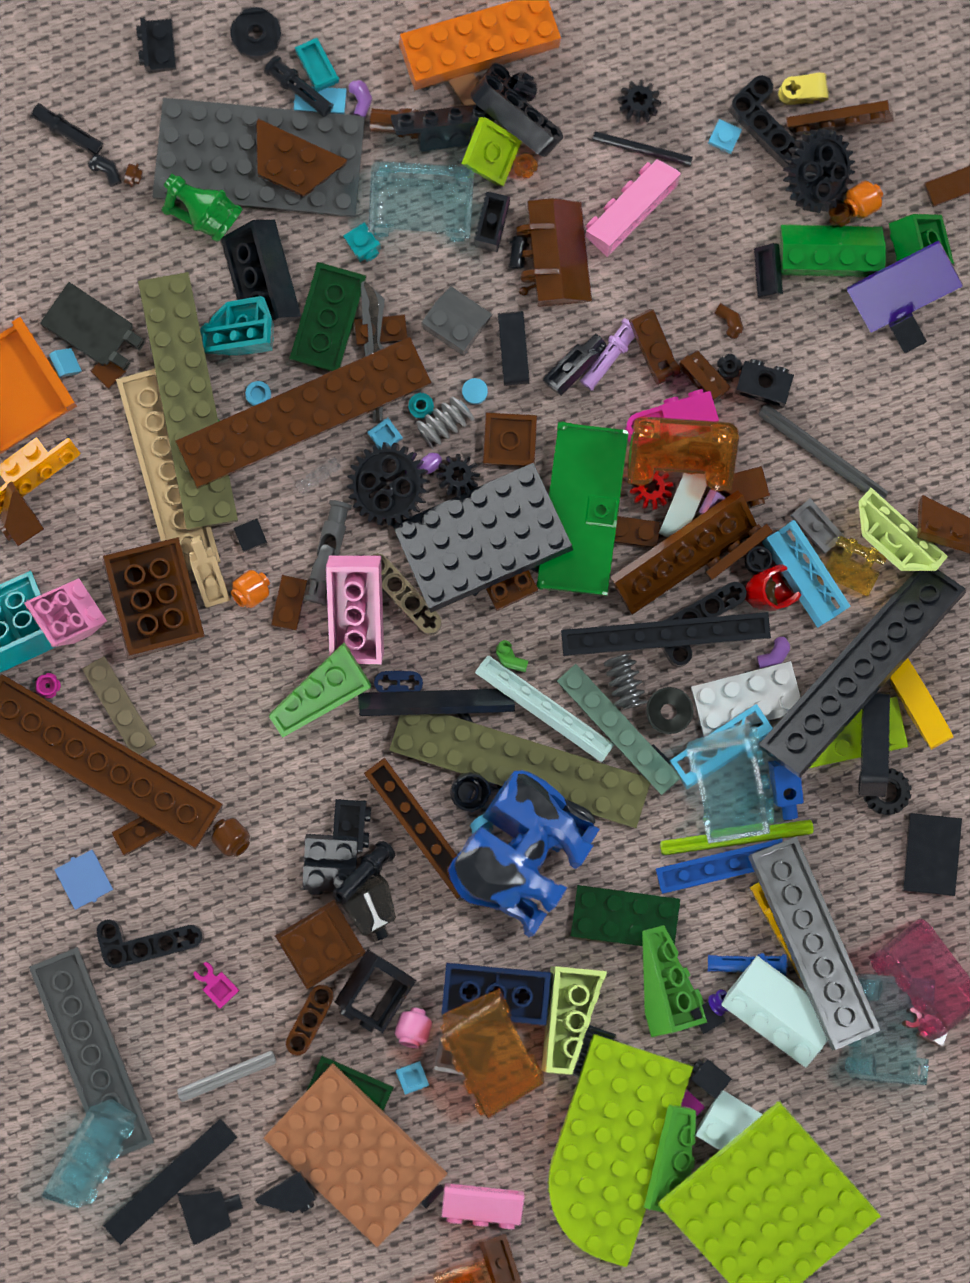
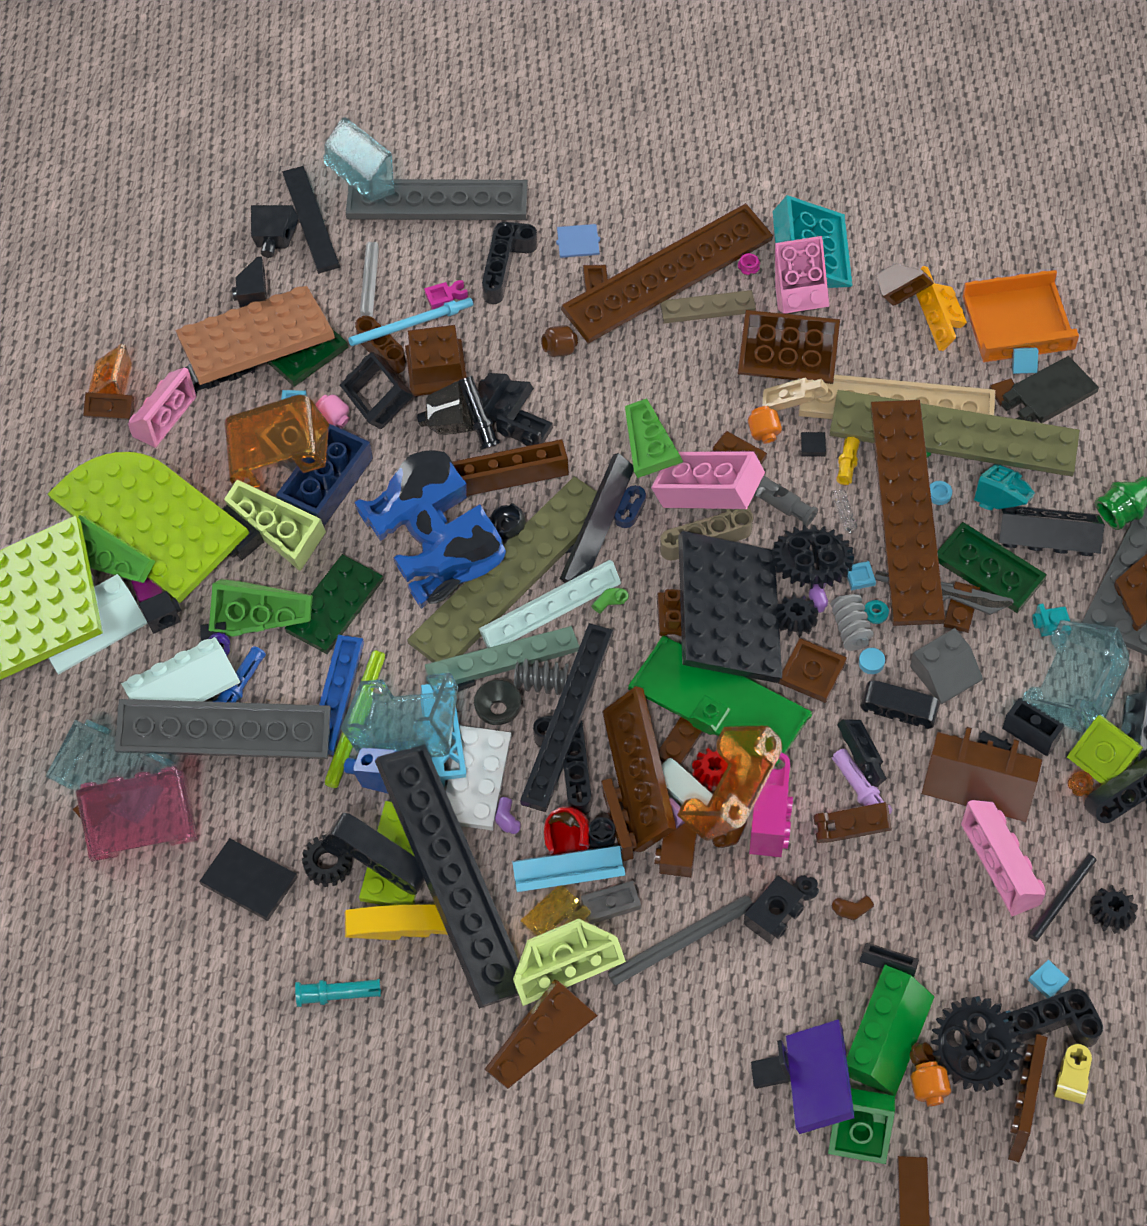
camera: 120 degrees right, 25 degrees down
reddish brown bracket [679,351,730,403] -> none
none -> medium azure bar [348,298,473,346]
none -> yellow pin [836,437,860,485]

